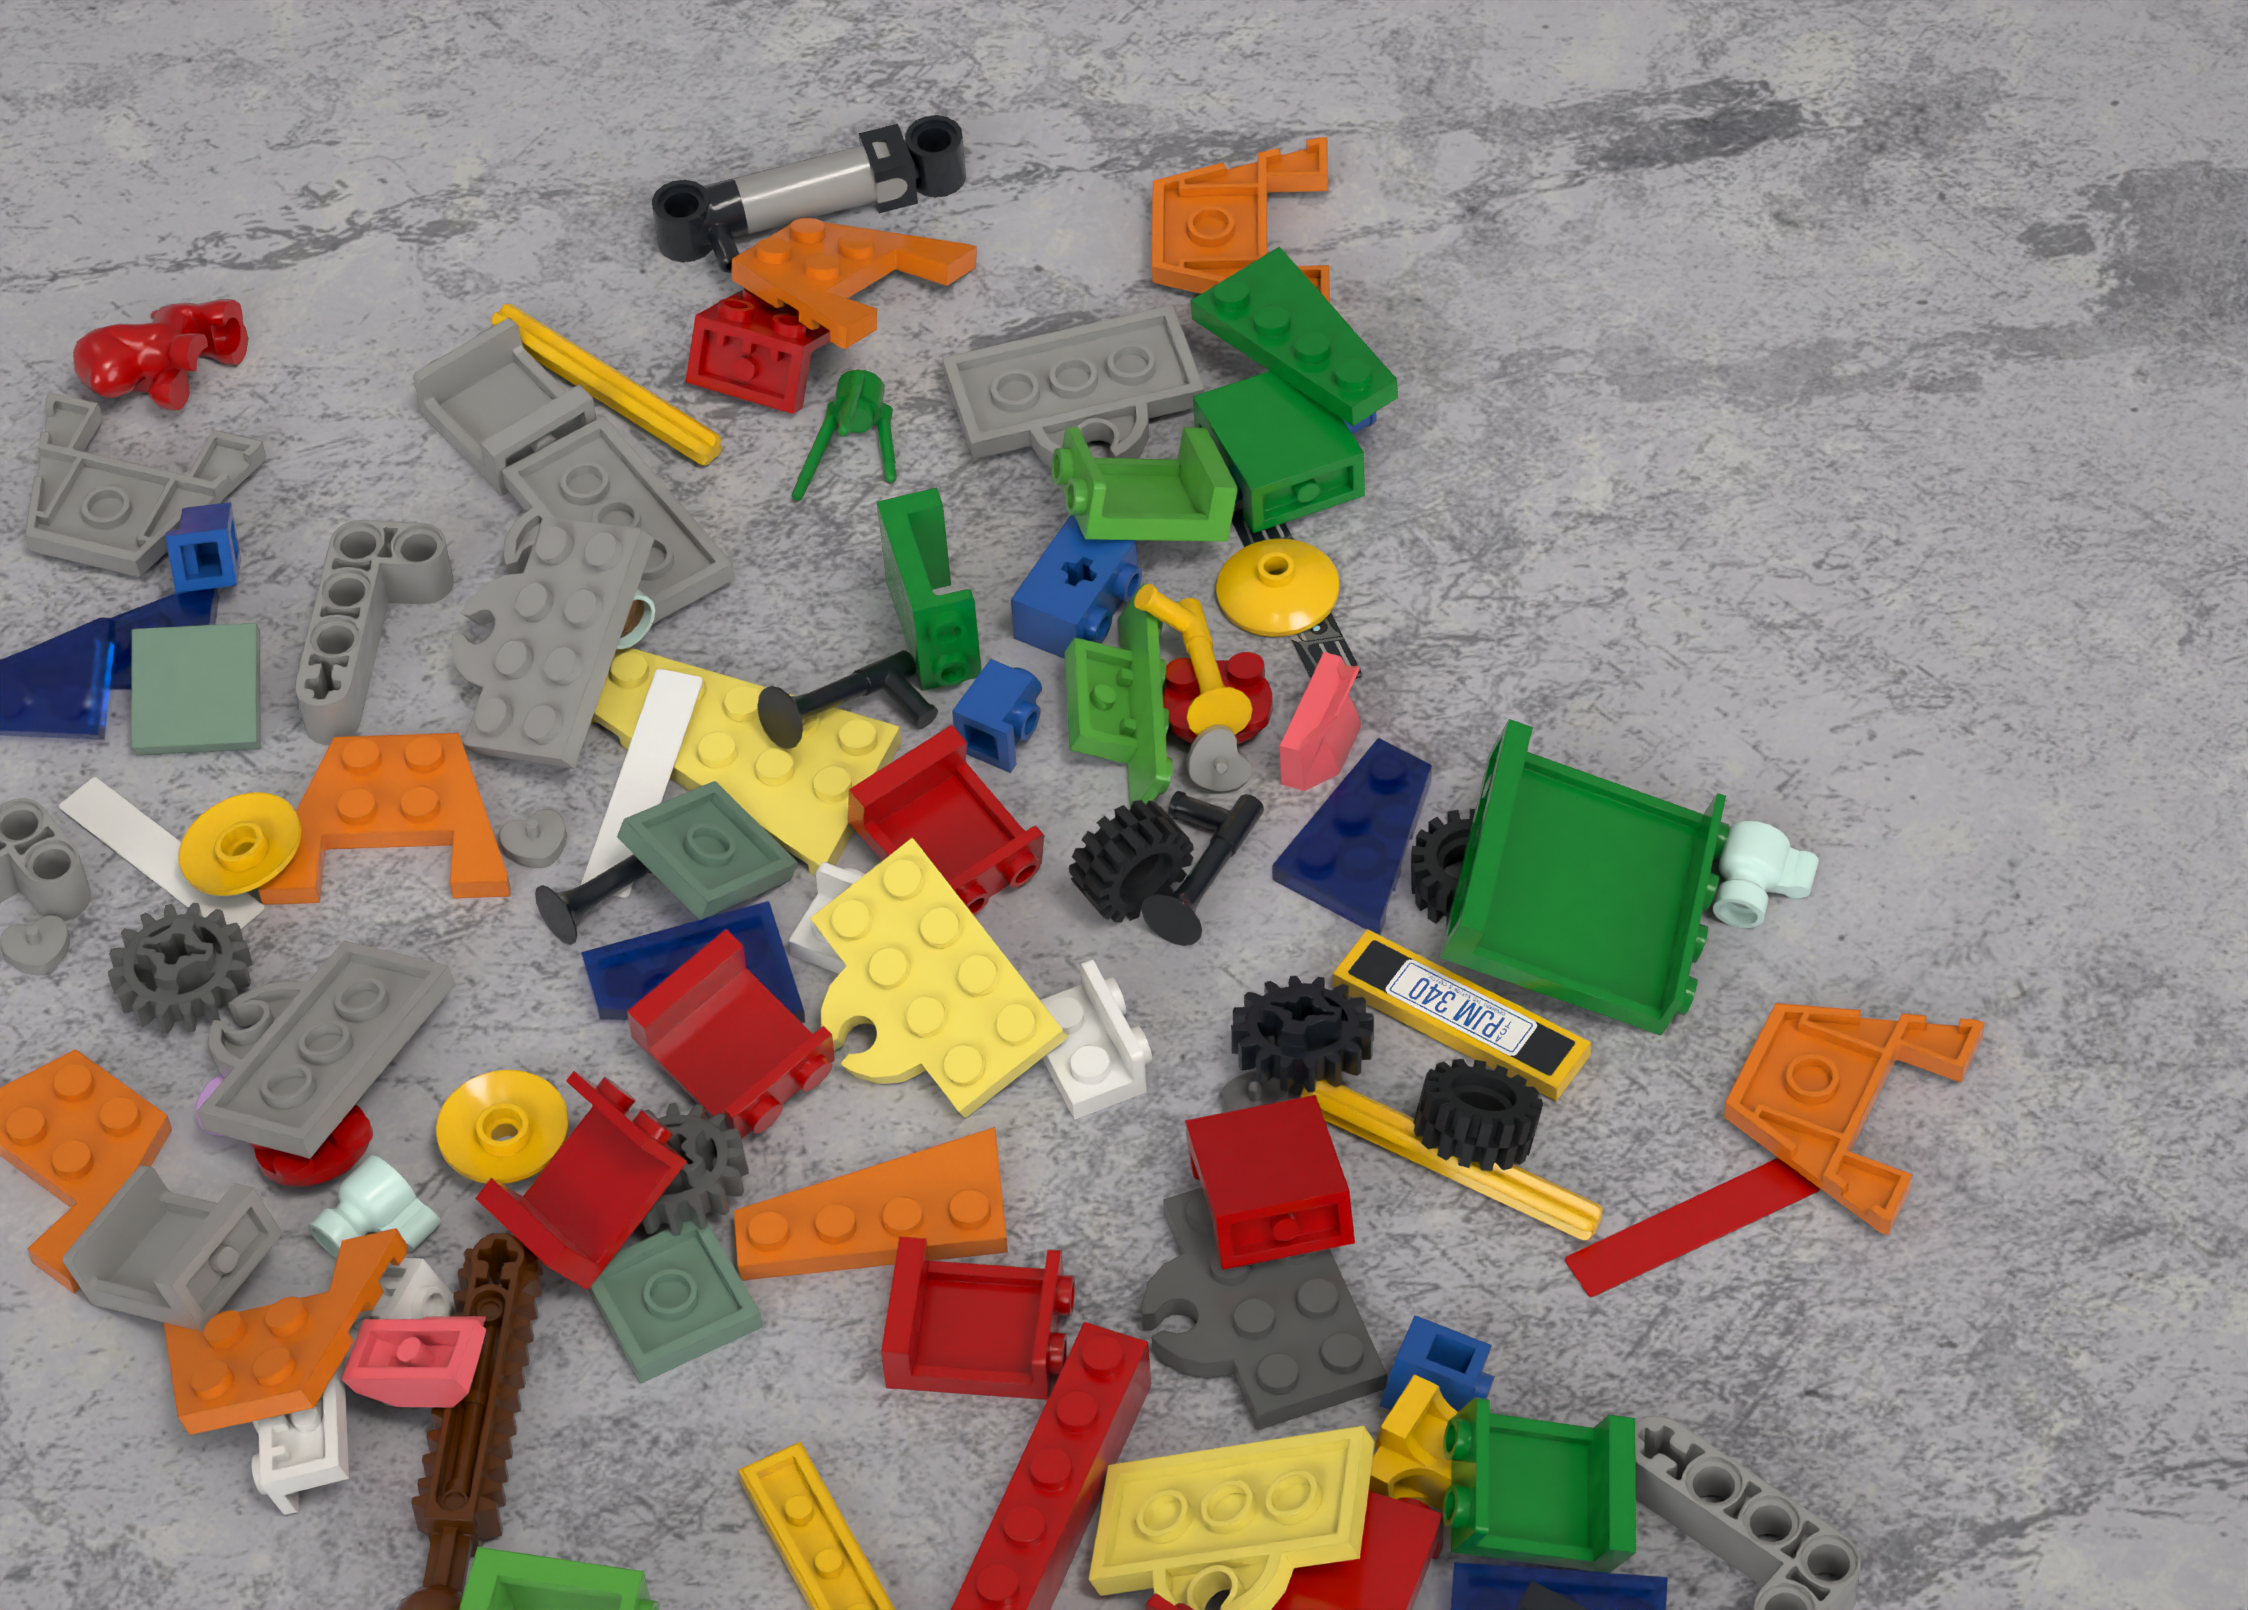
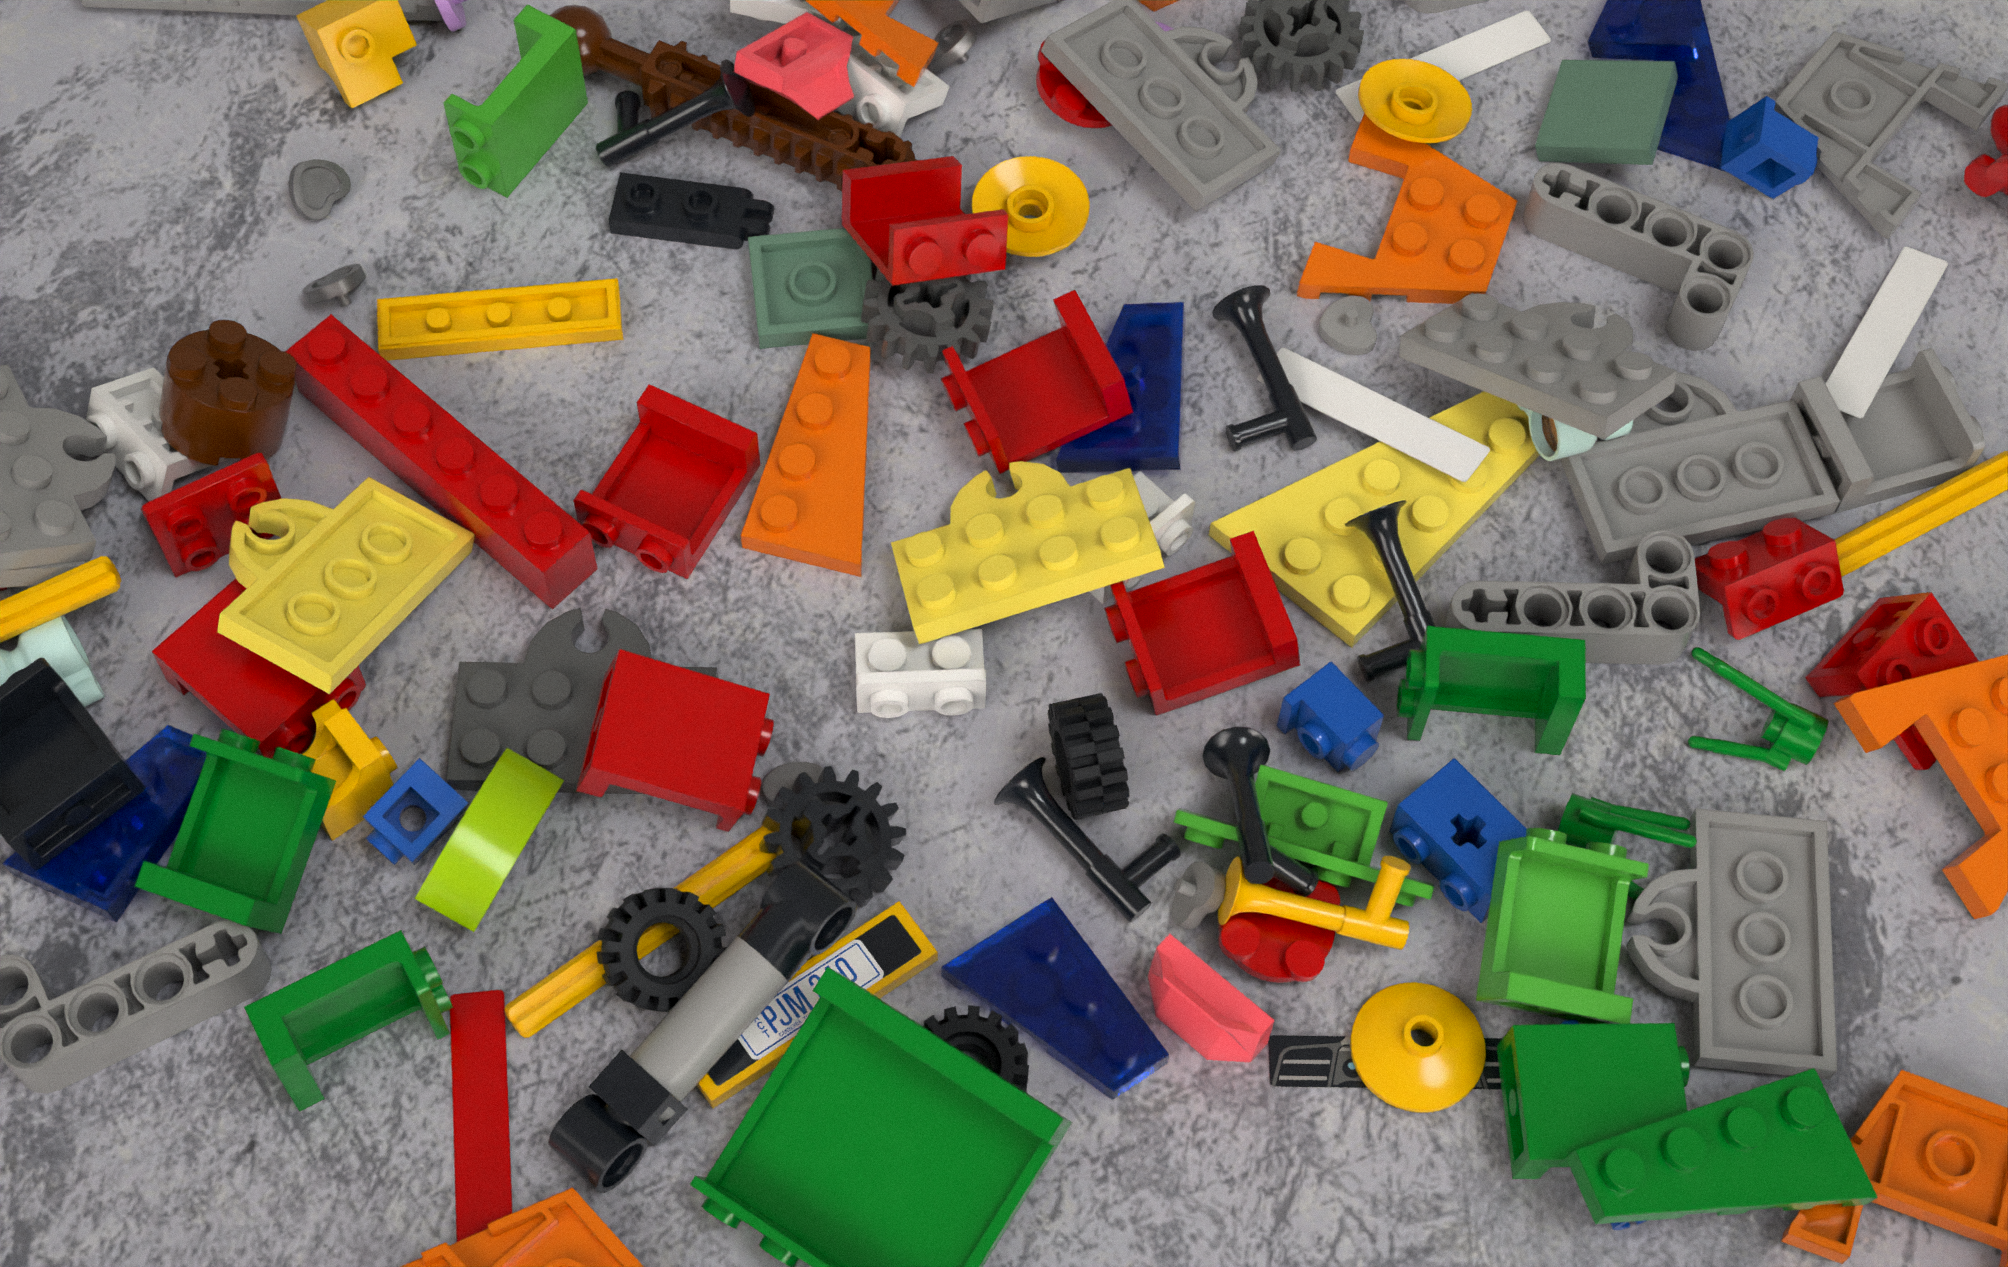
camera: 105 degrees right, 10 degrees up
light aqua piece [308,1155,442,1259] -> none
sand green tile [617,781,798,920] -> none
none -> green panel [244,930,453,1112]
none -> lime brick [415,748,564,932]
none -> black piece [548,859,857,1193]
none -> black piece [596,59,755,167]
none -> black hinge [609,172,775,249]
none -> flat silver piece [928,20,977,71]
none -> black piece [1202,727,1319,897]
none -> light grey beam [1443,529,1700,665]
none -> green plant [1558,793,1697,924]
none -> red bracket [1695,517,1844,640]
none -> white sticker [1826,247,1948,418]

